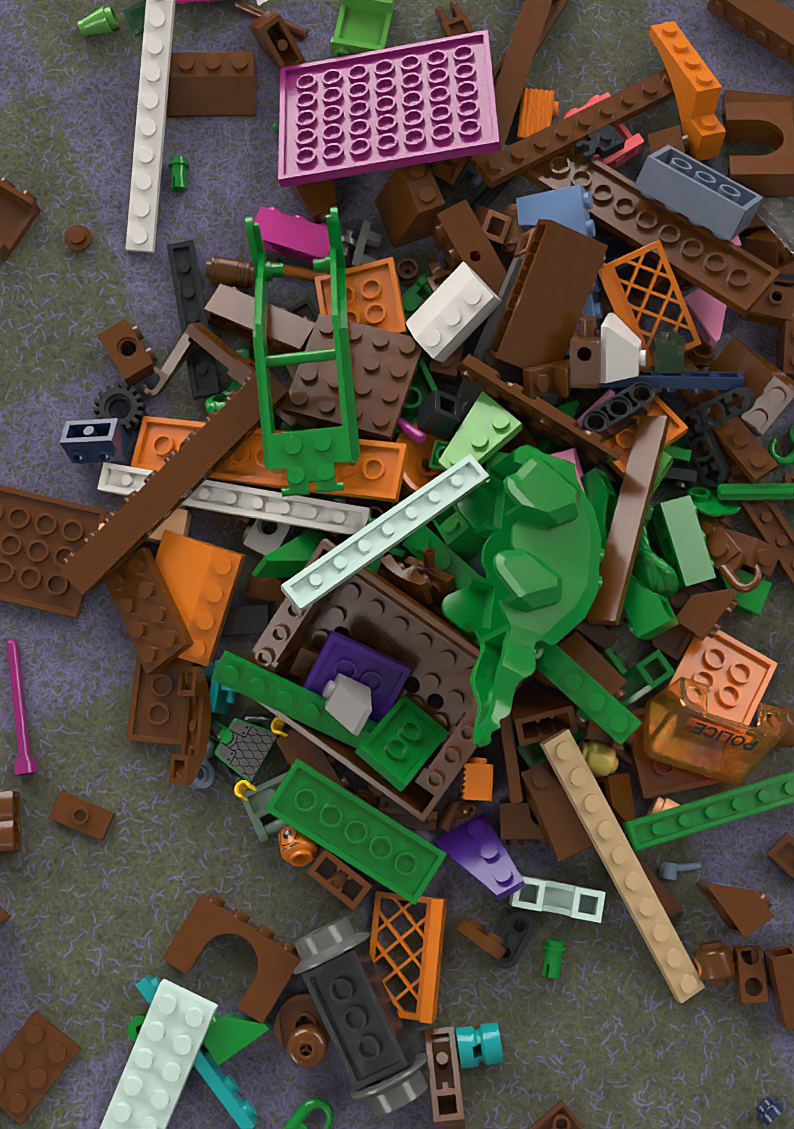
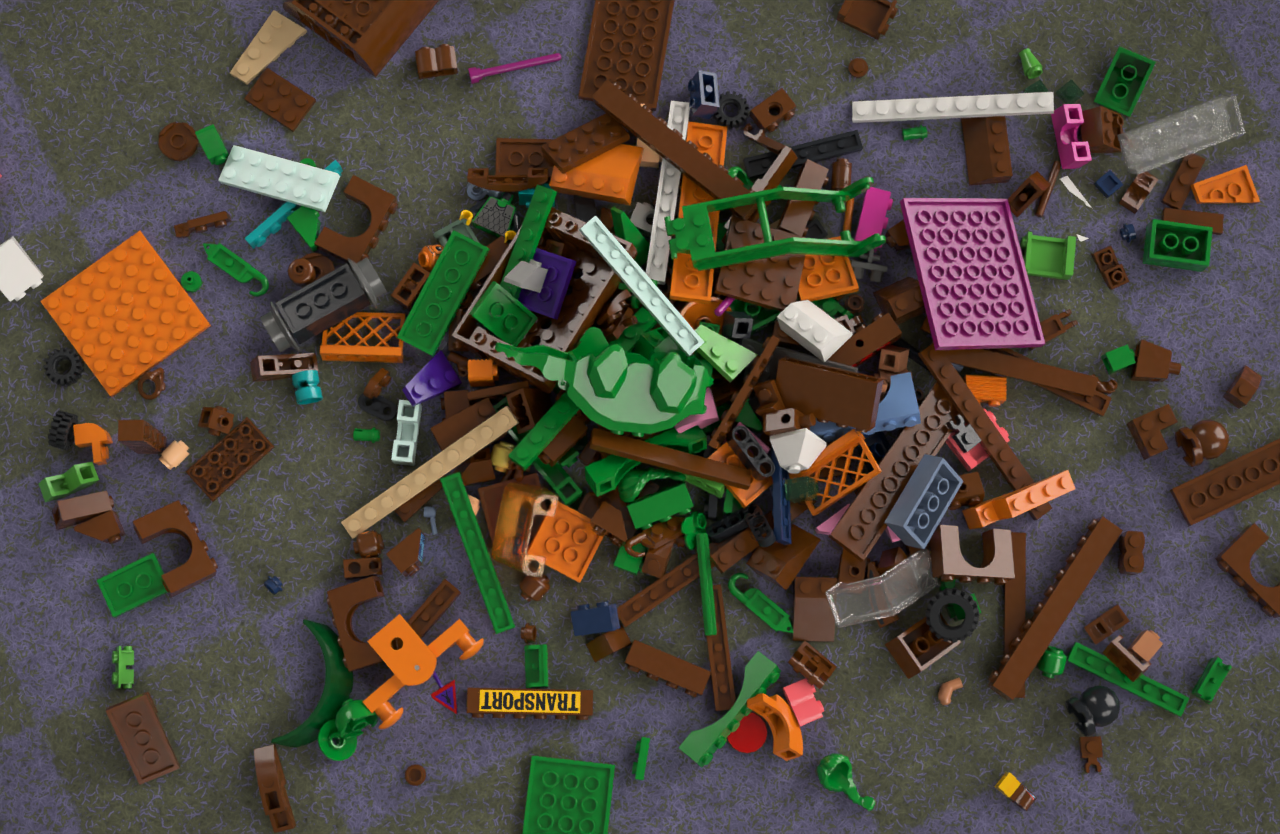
camera: 80 degrees right, 0 degrees up
reddish brown plate [49,791,115,840] -> none
reddish brown plate [688,343,715,368] -> none

